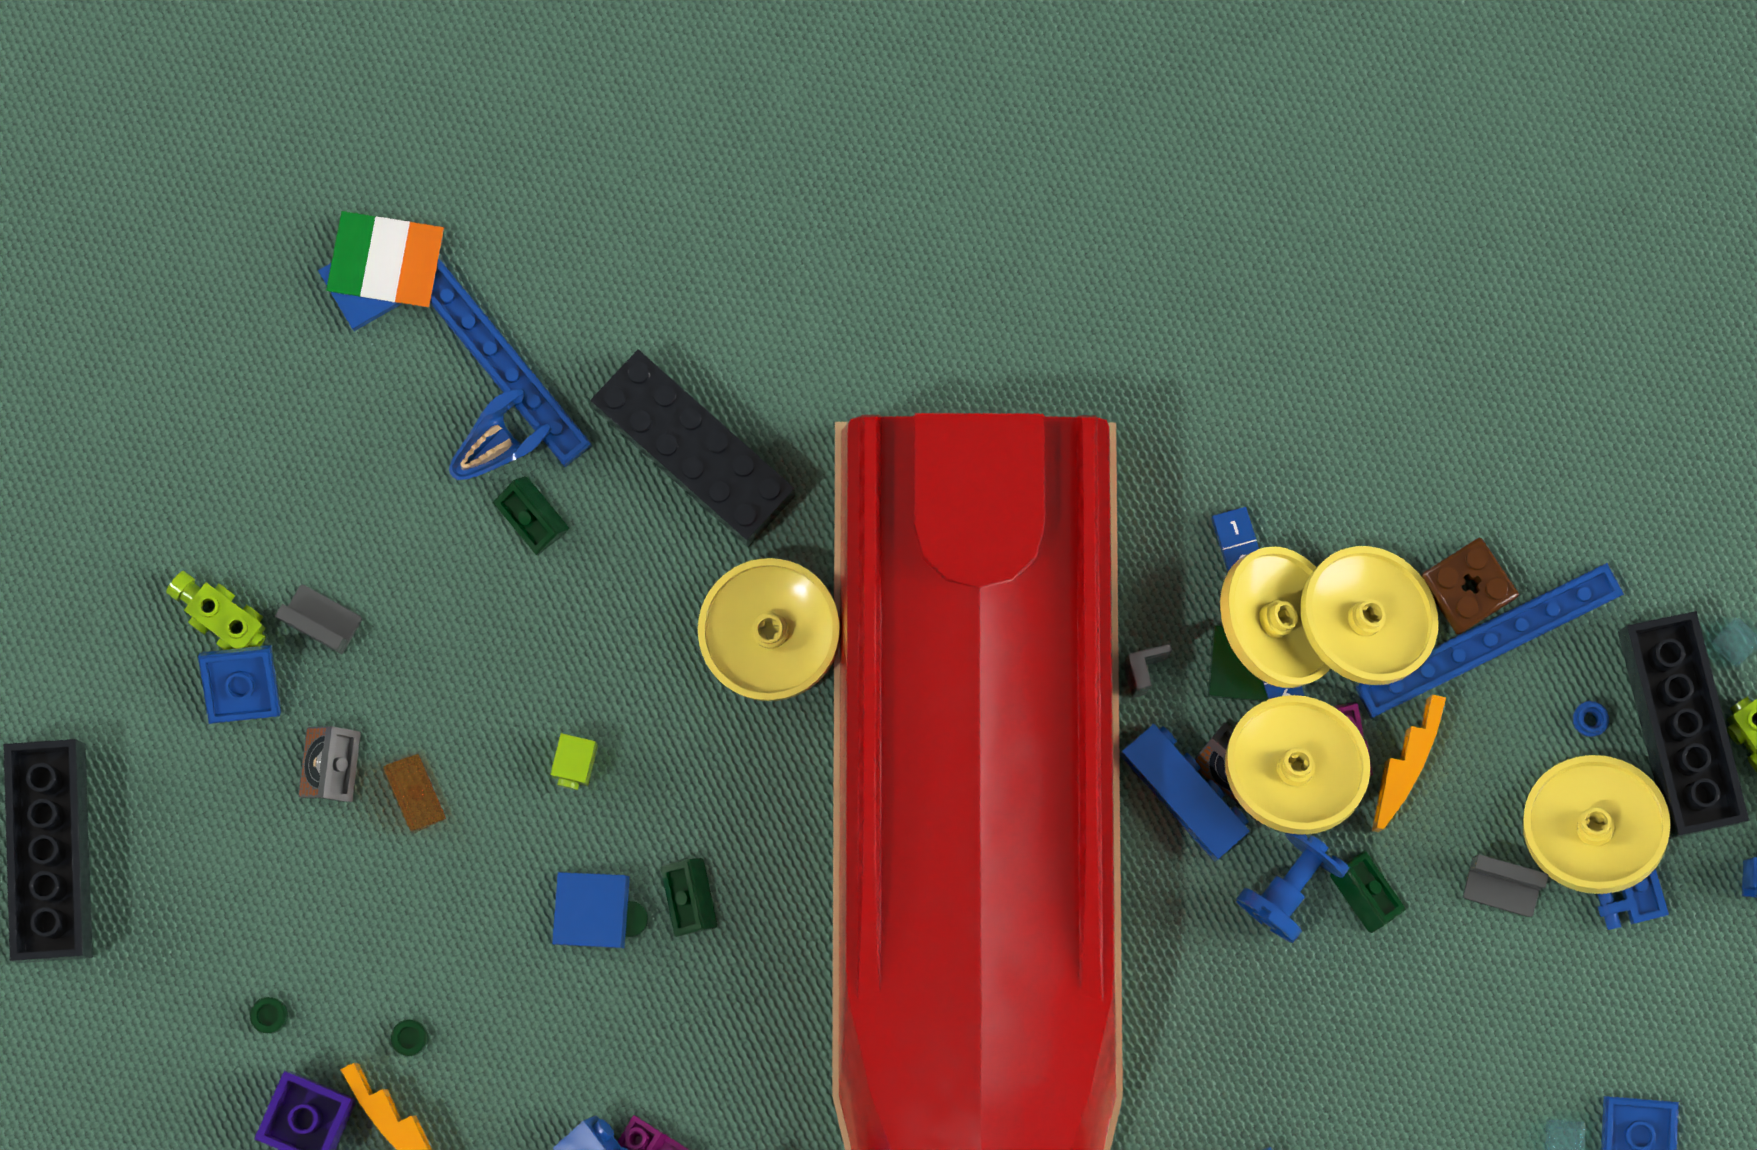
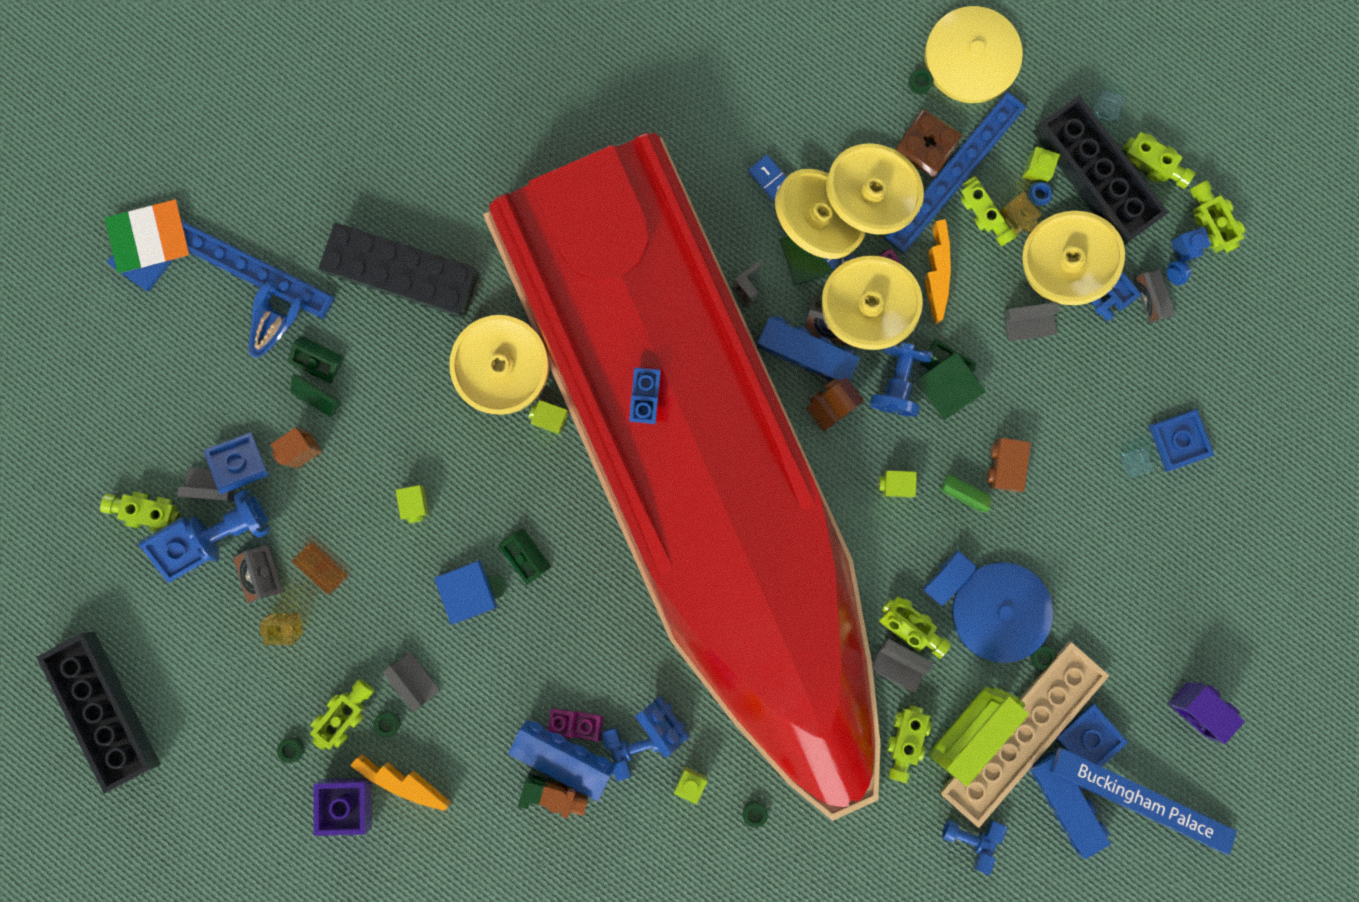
camera: 25 degrees left, 5 degrees up
none -> blue piece [185,489,271,562]
none -> blue tile [203,432,269,495]
none -> clear yellow brick [259,612,302,645]
none -> dark orange brick [270,427,322,468]
none -> dark green slope [290,374,341,417]
none -> lime brick [310,679,374,750]
none -> dark grey panel [382,652,440,712]
none -> lime brick [529,400,569,435]
none -> blue slope [629,367,661,424]
none -> reddish brown brick [806,377,864,431]
none -> lime brick [878,471,917,498]
none -> dark green tile [908,68,934,95]
none -> dark green tile [915,351,986,420]
none -> light yellow dish [924,6,1023,103]
none -> bright green slope [940,474,991,513]
none -> lime brick [960,176,1018,247]
none -> dark orange brick [987,438,1031,493]
none -> clear yellow brick [1000,191,1041,235]
none -> lime brick [1022,147,1060,183]
none -> dark grey panel [1133,269,1176,324]
none -> blue plate [1167,261,1191,285]

